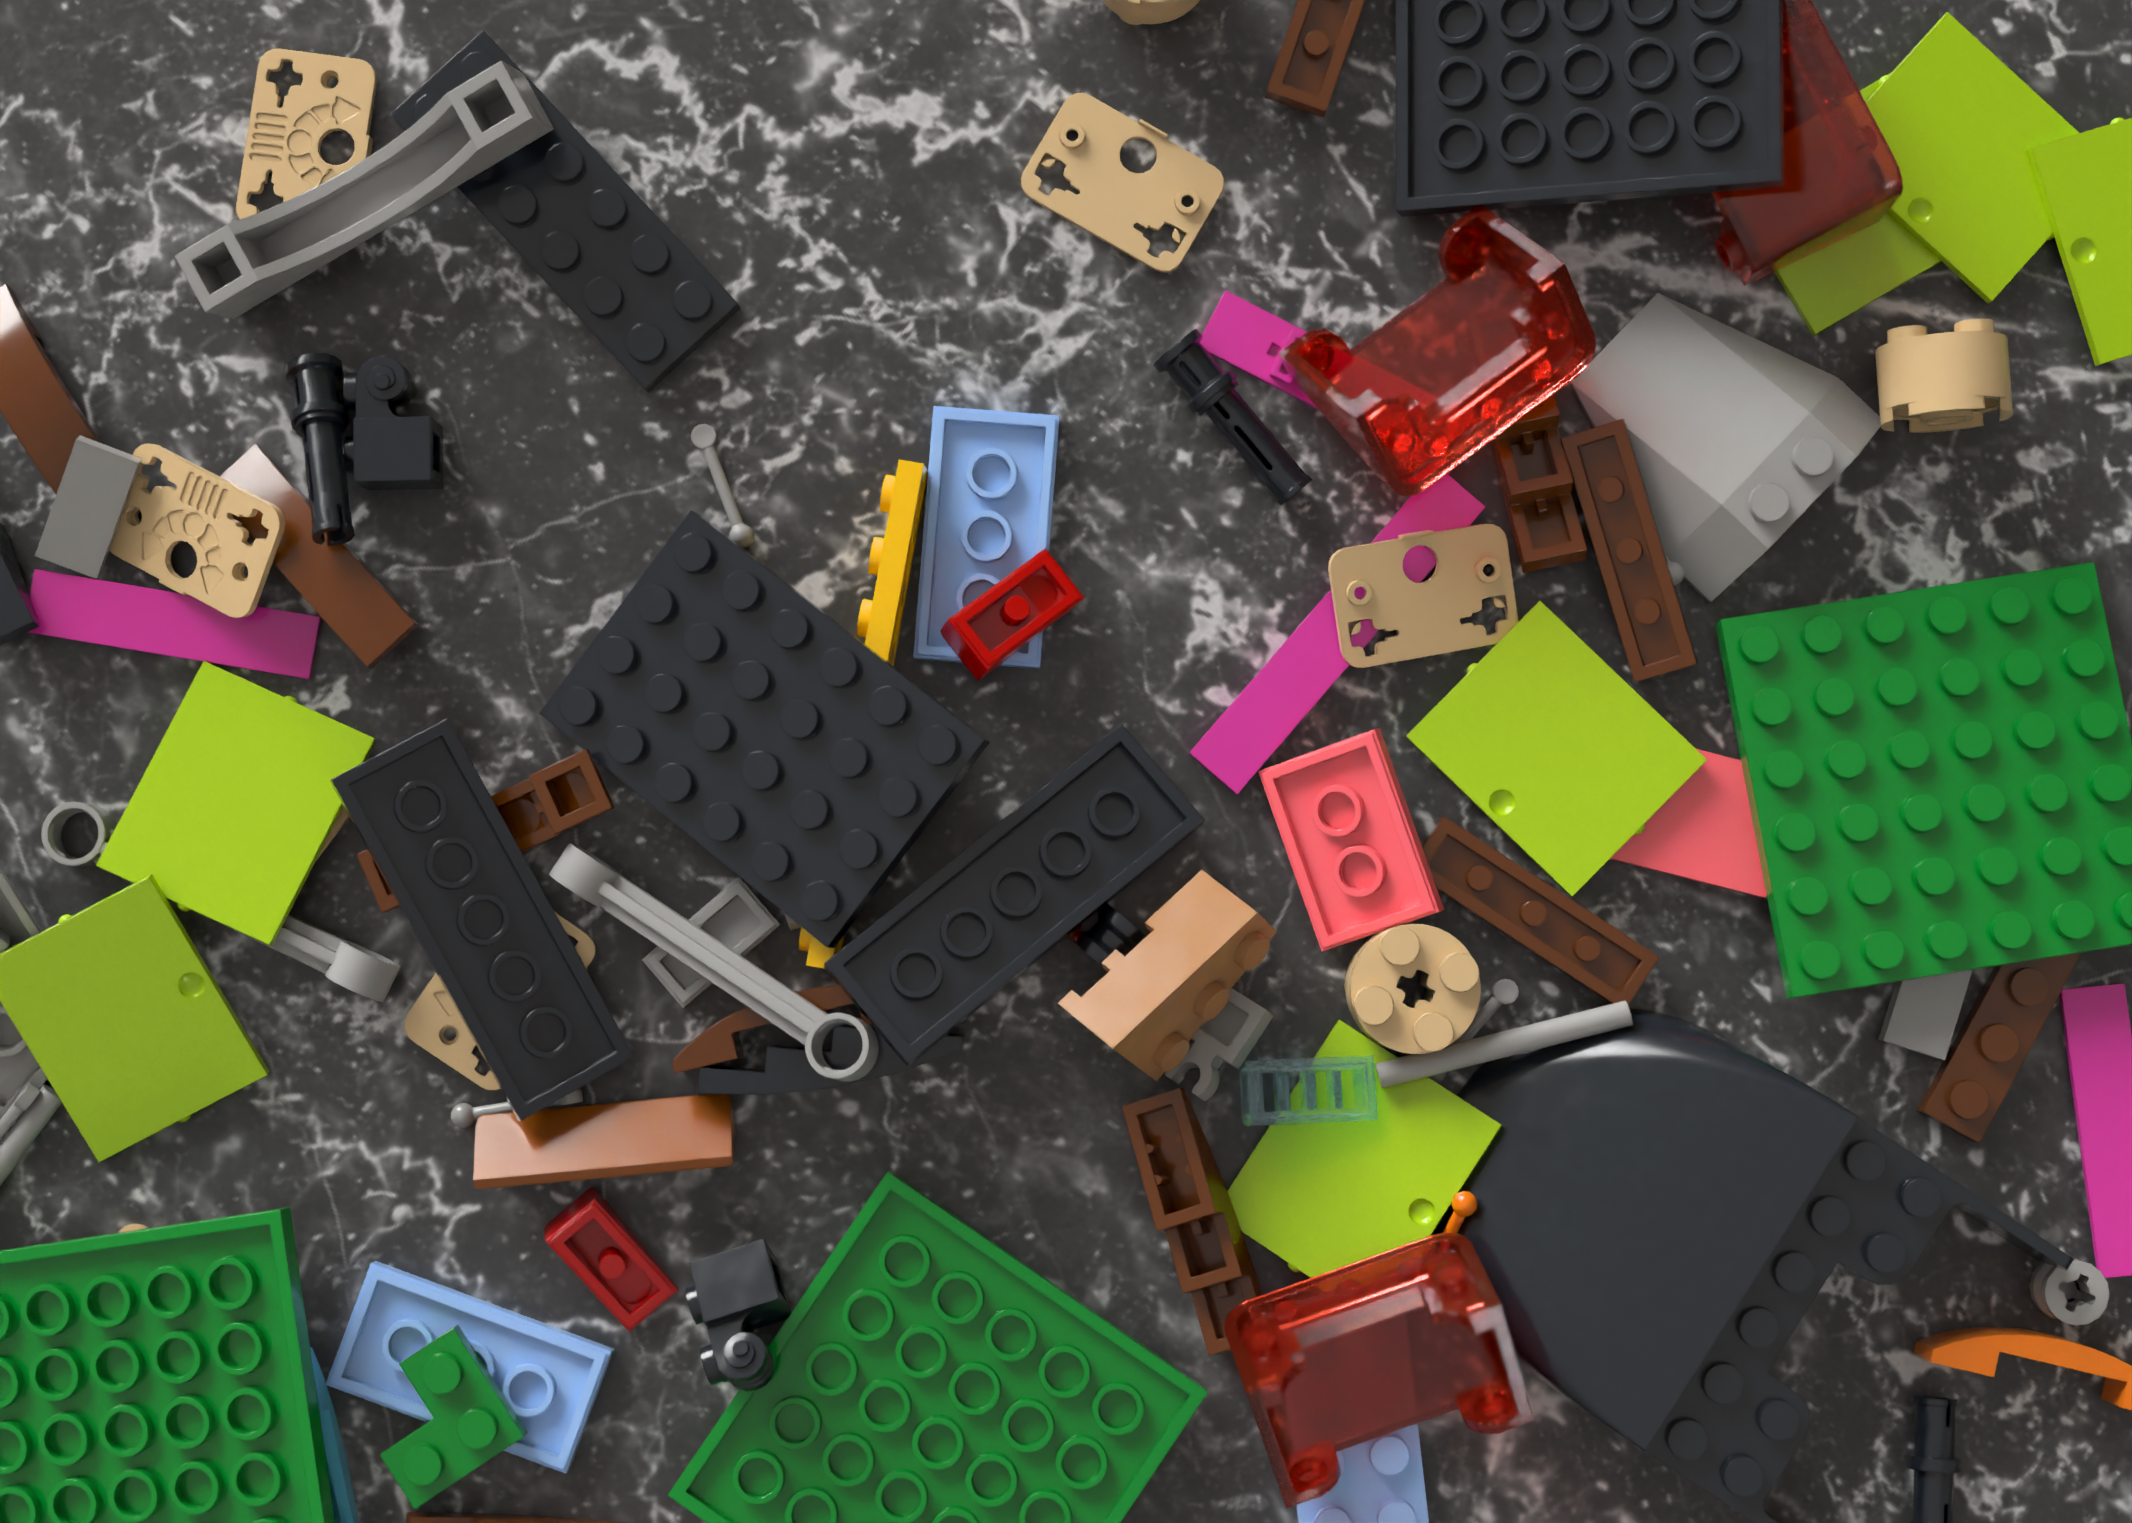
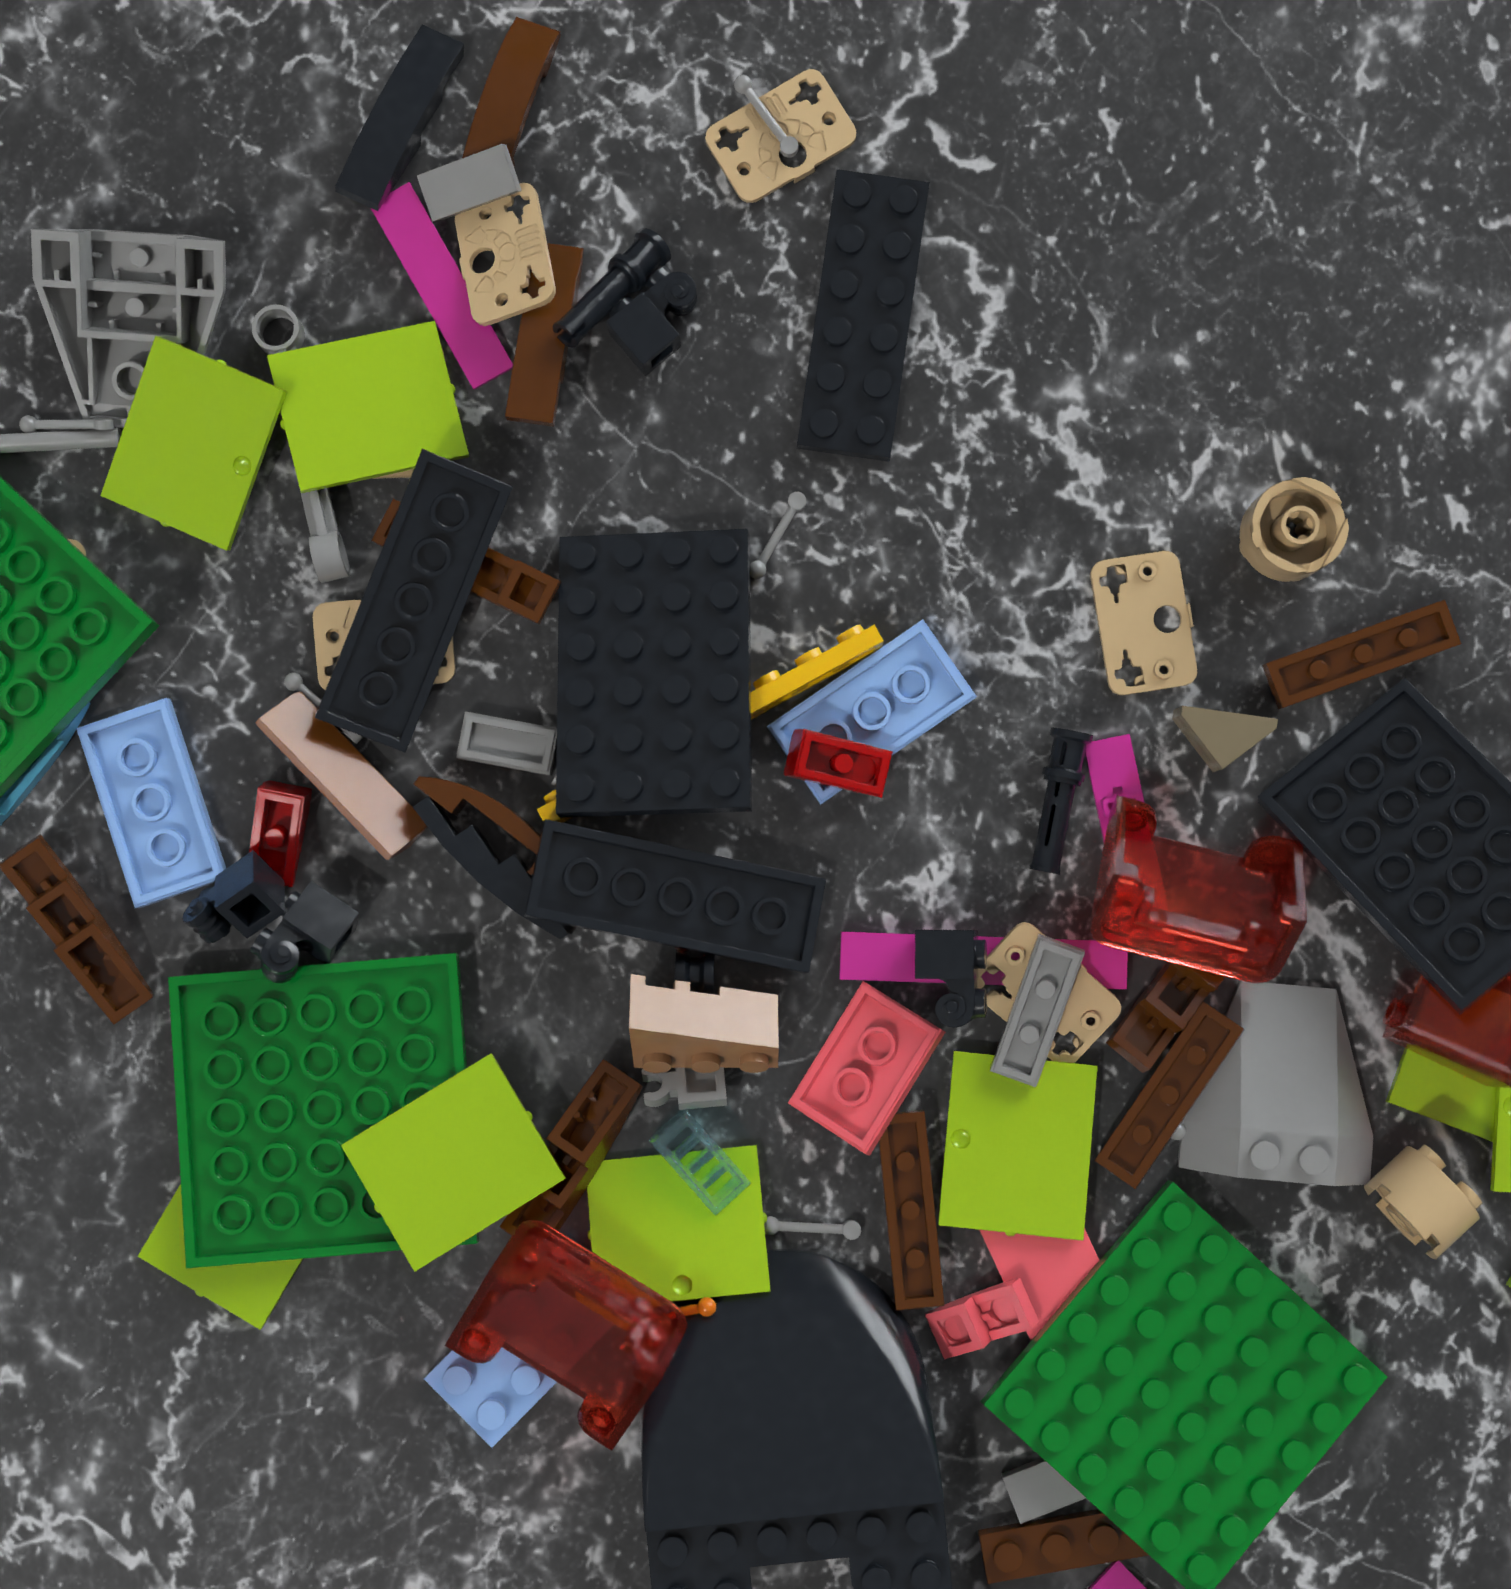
camera: 50 degrees right, 0 degrees up
light grey arch [175,61,554,319] -> none
green plate [380,1325,528,1509] -> none
light grey piece [549,842,879,1082] -> none
tan brick [1344,924,1481,1054] -> none
light grey bar [1375,1000,1633,1089] -> none
none -> black brick [182,850,285,944]
none -> lime piece [341,1053,566,1272]
none -> light grey hinge [734,75,798,158]
none -> black brick [915,929,987,1028]
none -> coral slope [925,1277,1039,1359]
none -> light grey tile [990,934,1085,1087]
none -> dark tan slope [1172,705,1278,772]

